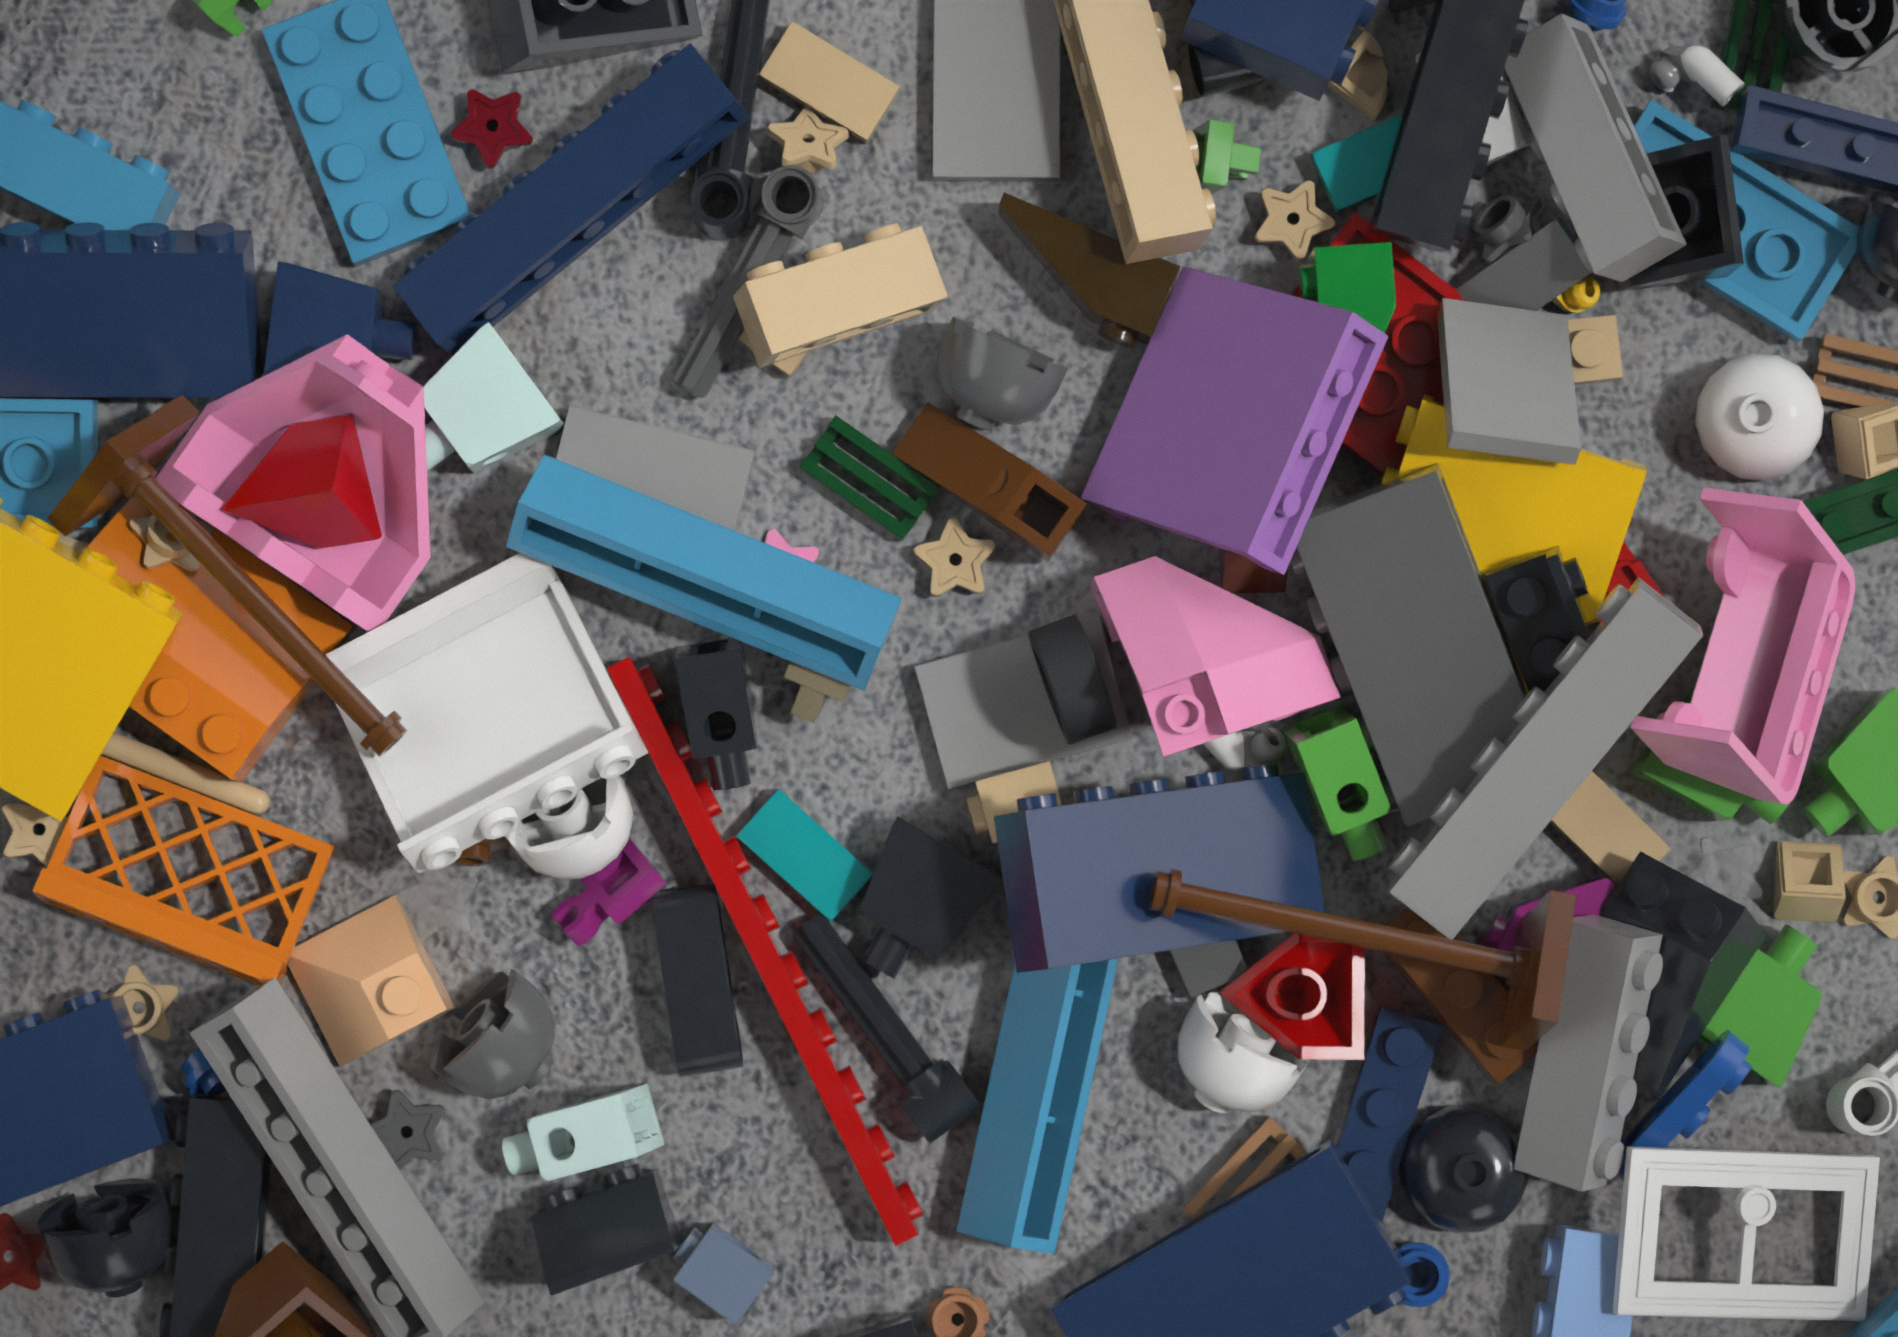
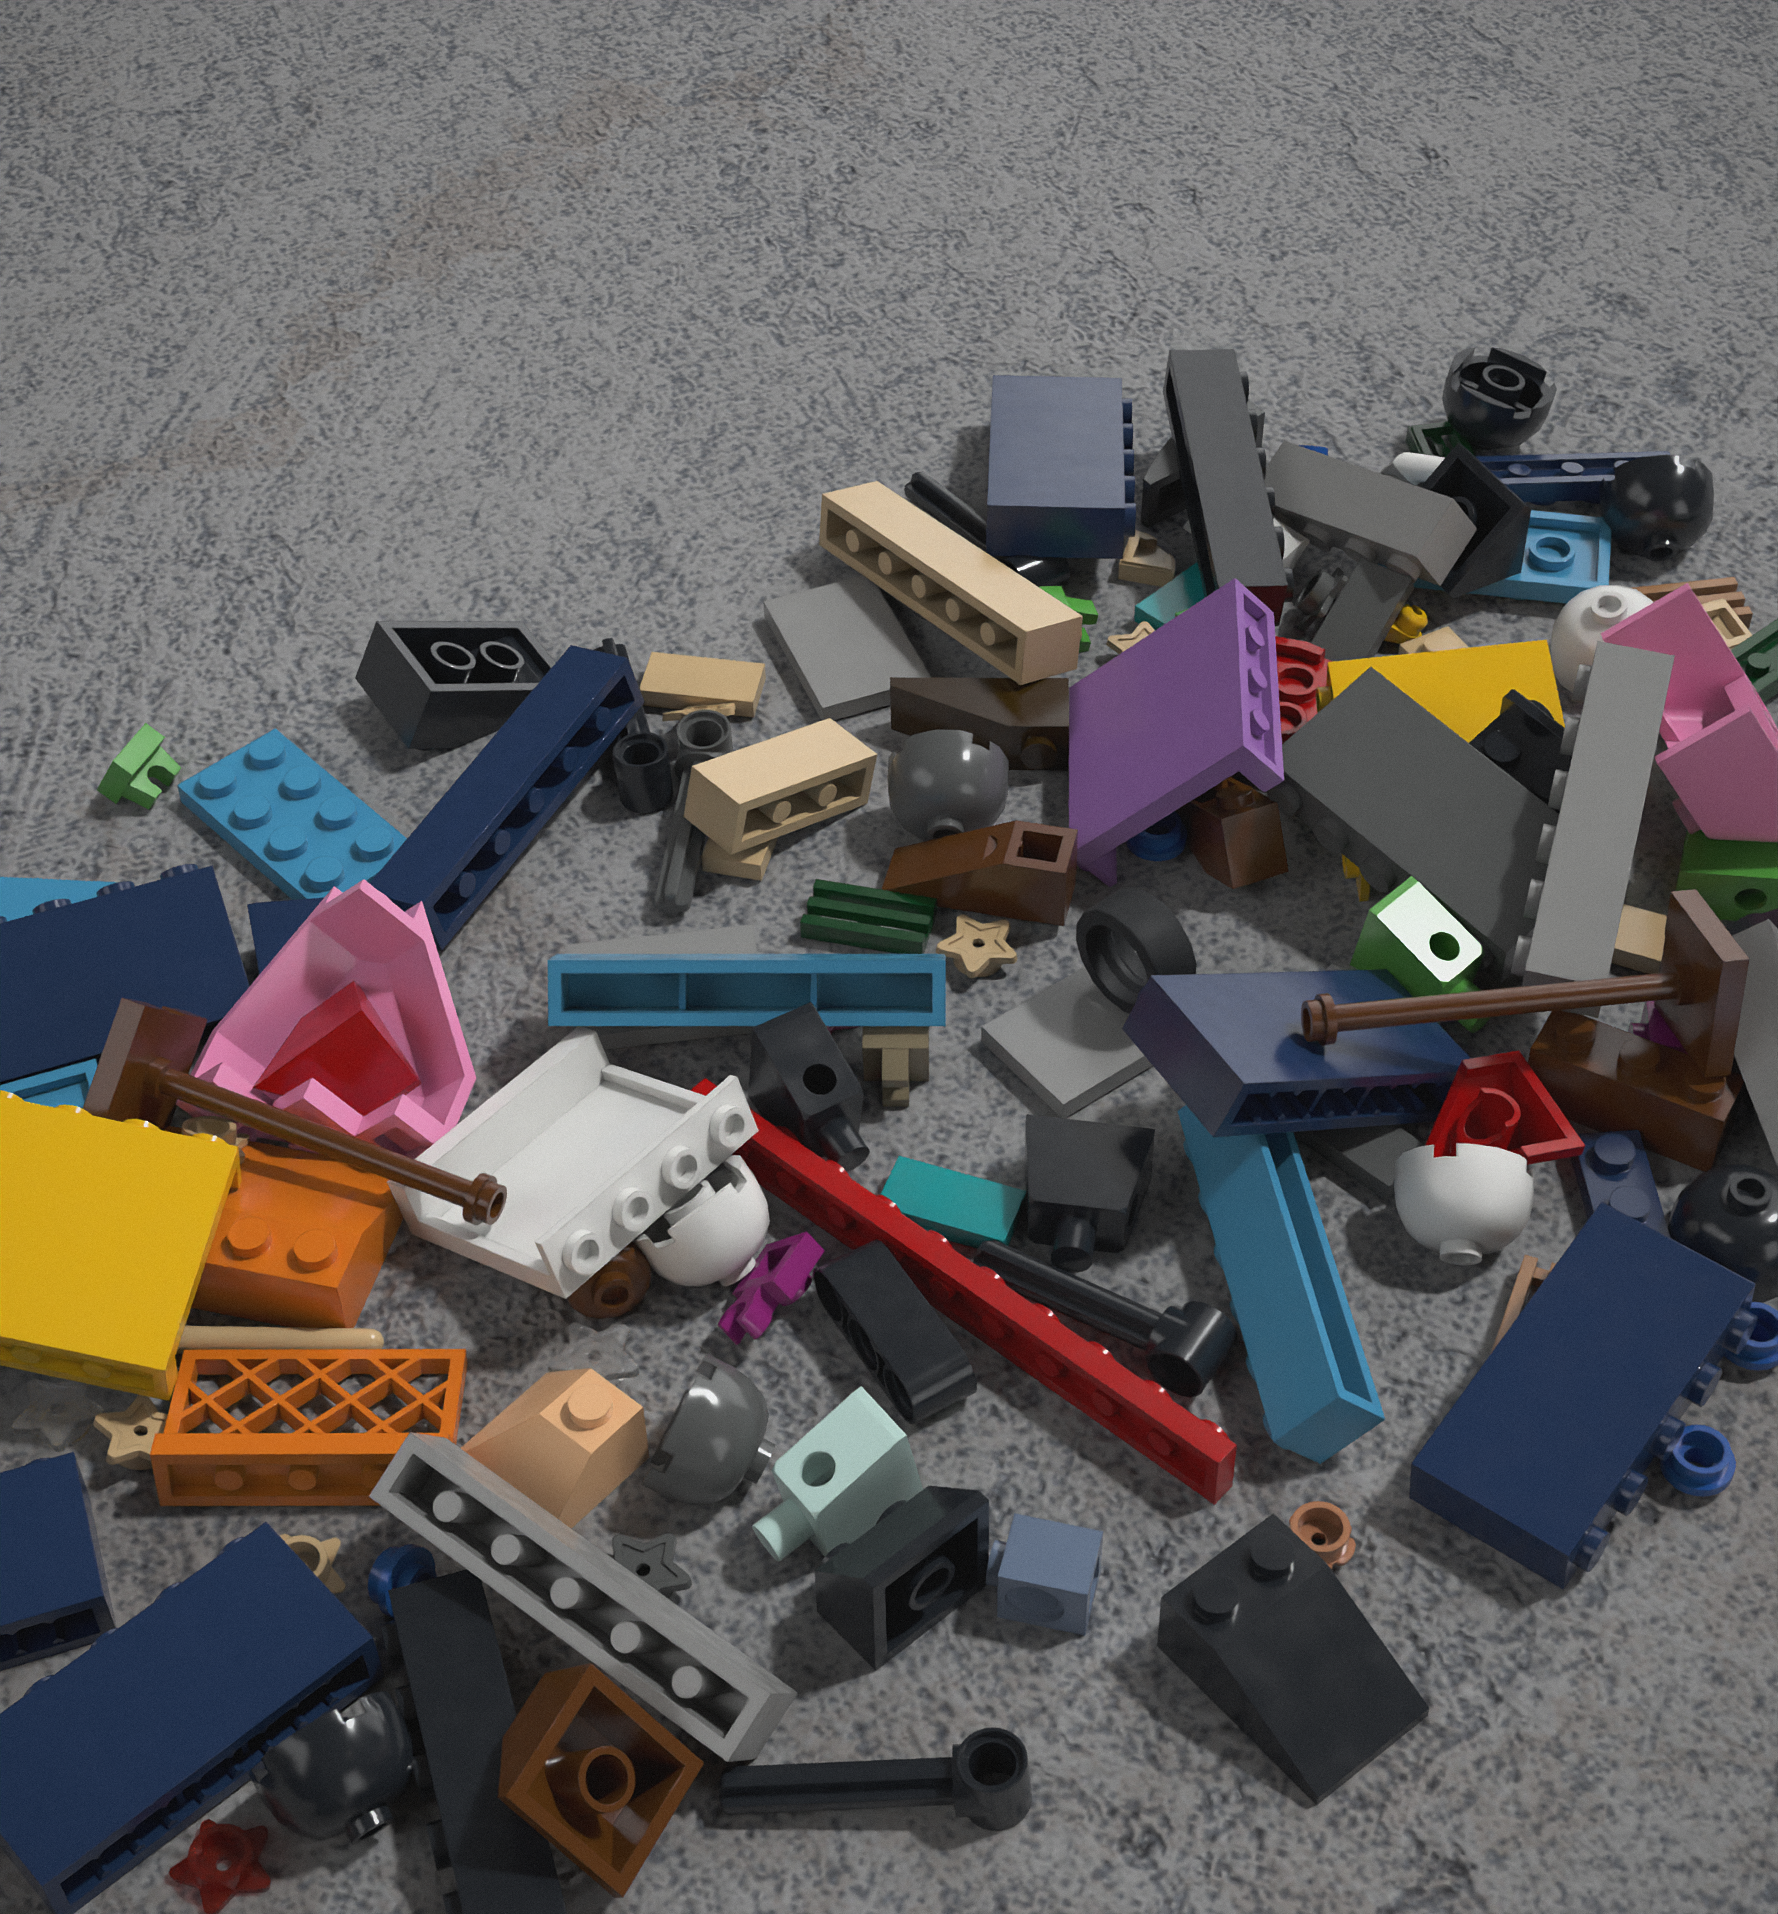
camera: 15 degrees left, 40 degrees down
light aqua torso [423,322,564,473] -> none
dark red plate [451,89,533,169] -> none
tan brick [966,761,1062,845] -> none
bright pink panel [1090,556,1341,757] -> none
light grey tile [1437,298,1581,464] -> none

